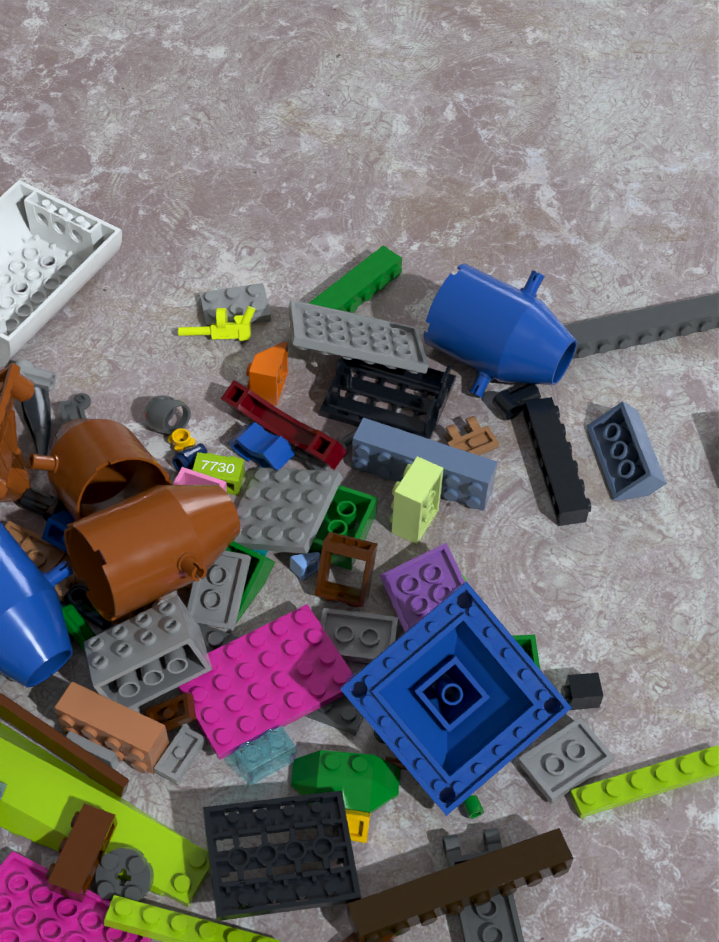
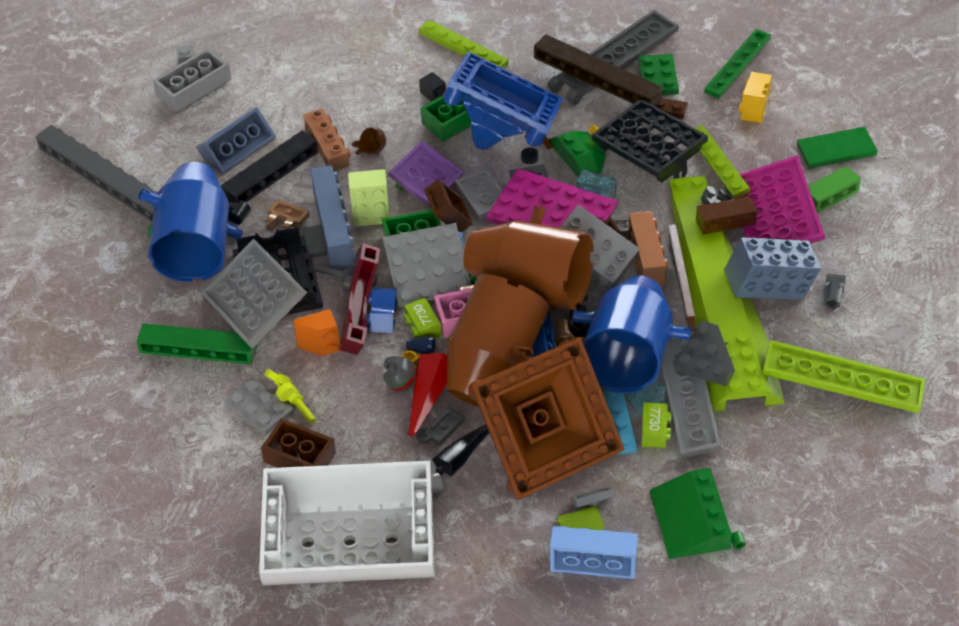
camera: 120 degrees left, 5 degrees down
none -> reddish brown brick [261,418,336,468]
none -> nougat brick [303,108,351,171]
none -> reddish brown piece [351,127,387,155]
none -> red wedge [407,353,447,438]

